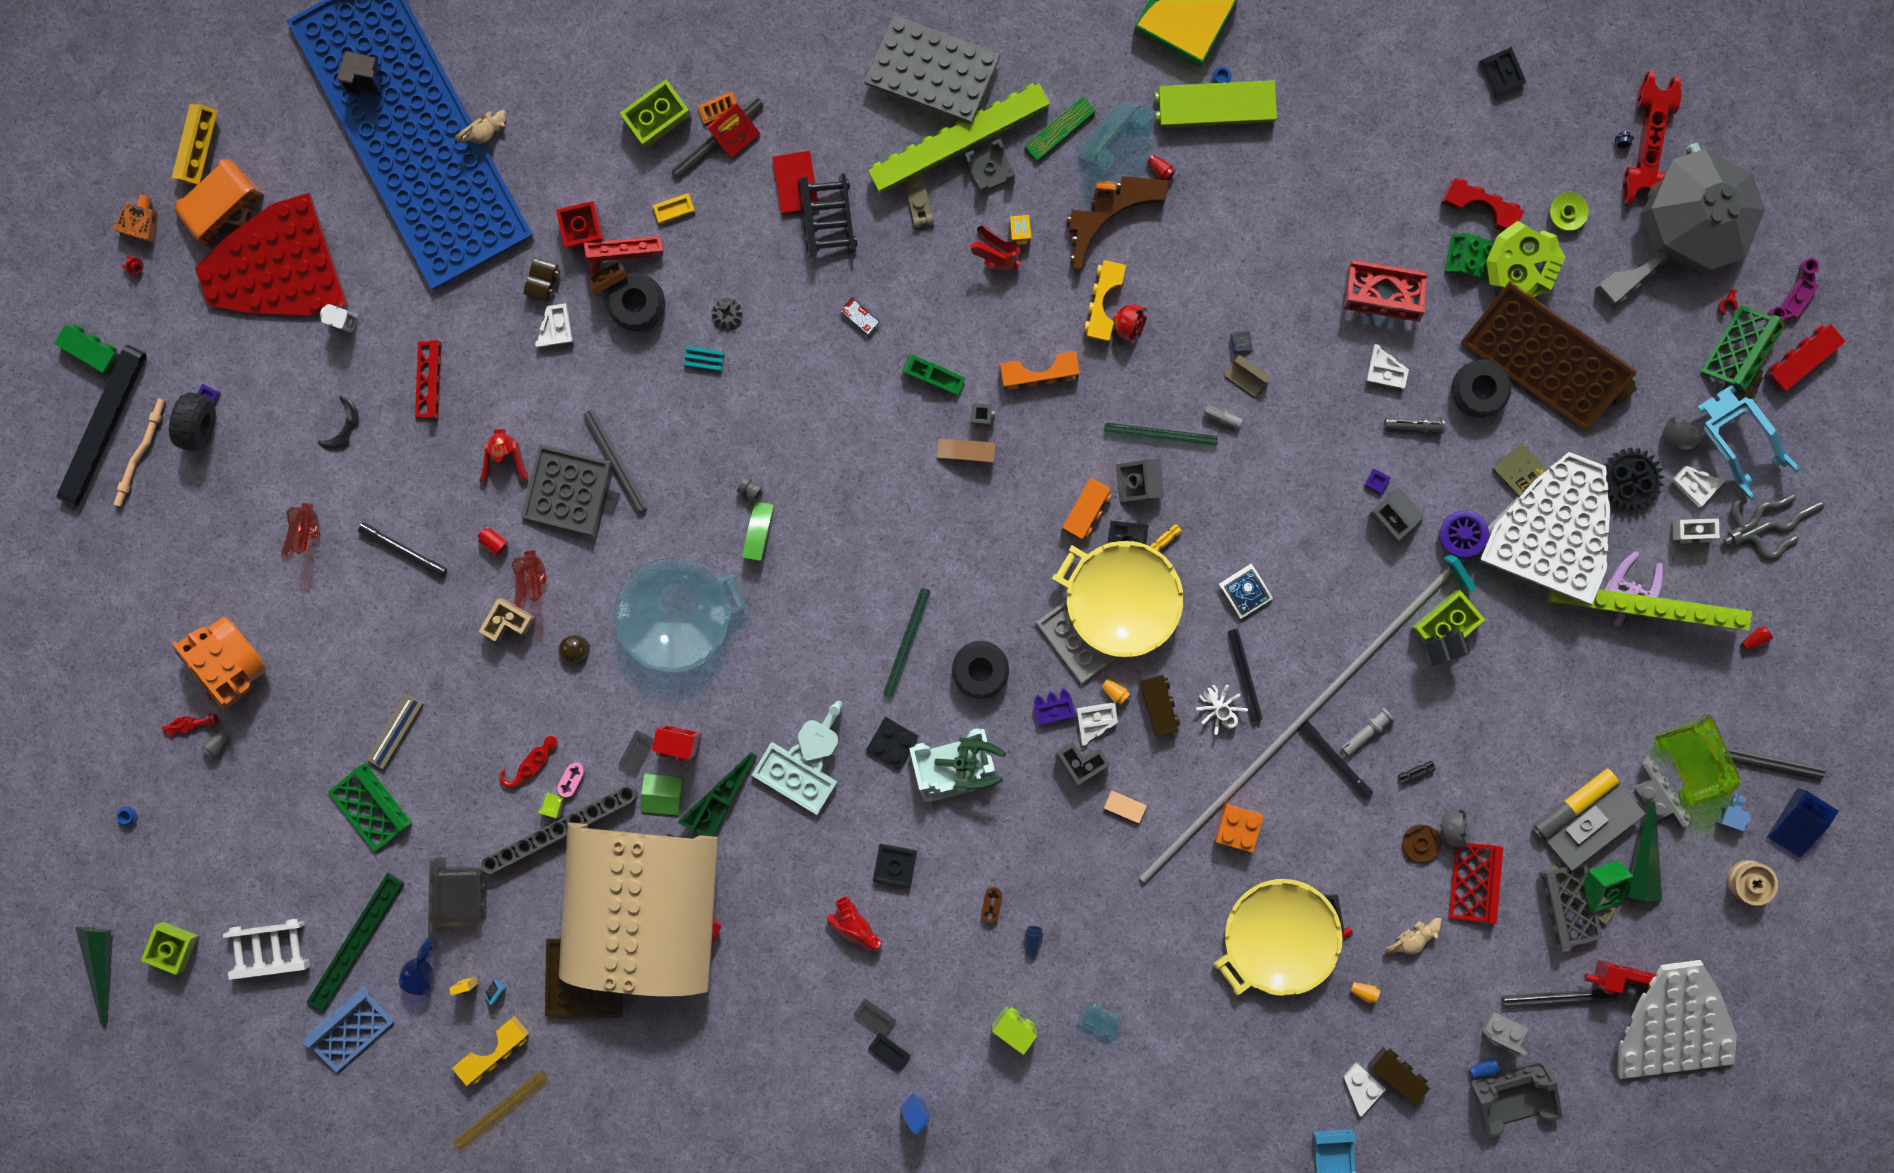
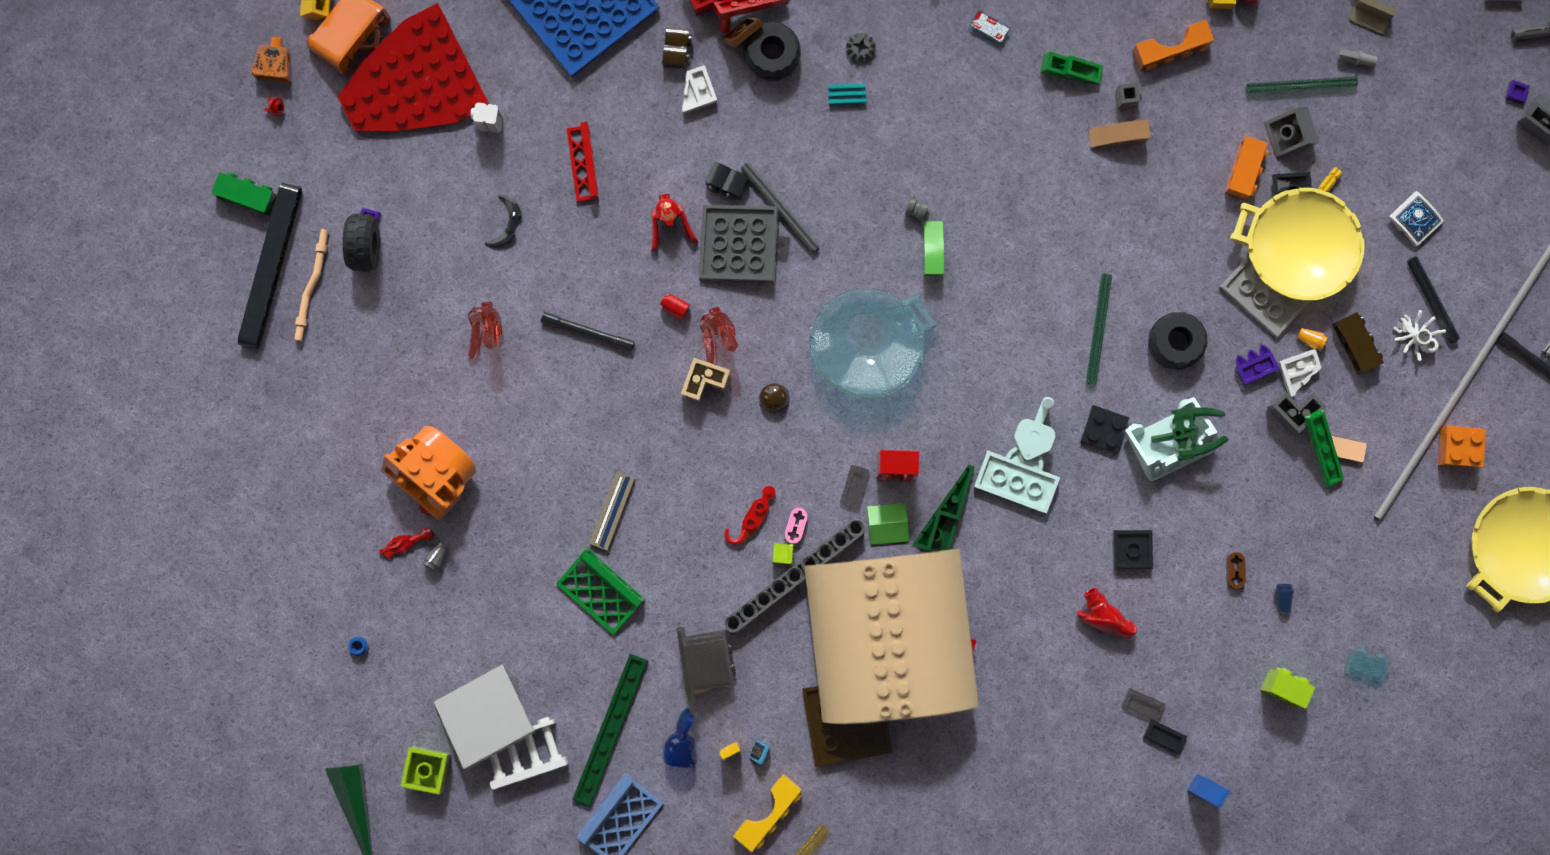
camera: 10 degrees left, 5 degrees down
none -> tile [434,664,535,770]
none -> black brick [705,161,749,201]
none -> green tile [1304,410,1344,487]

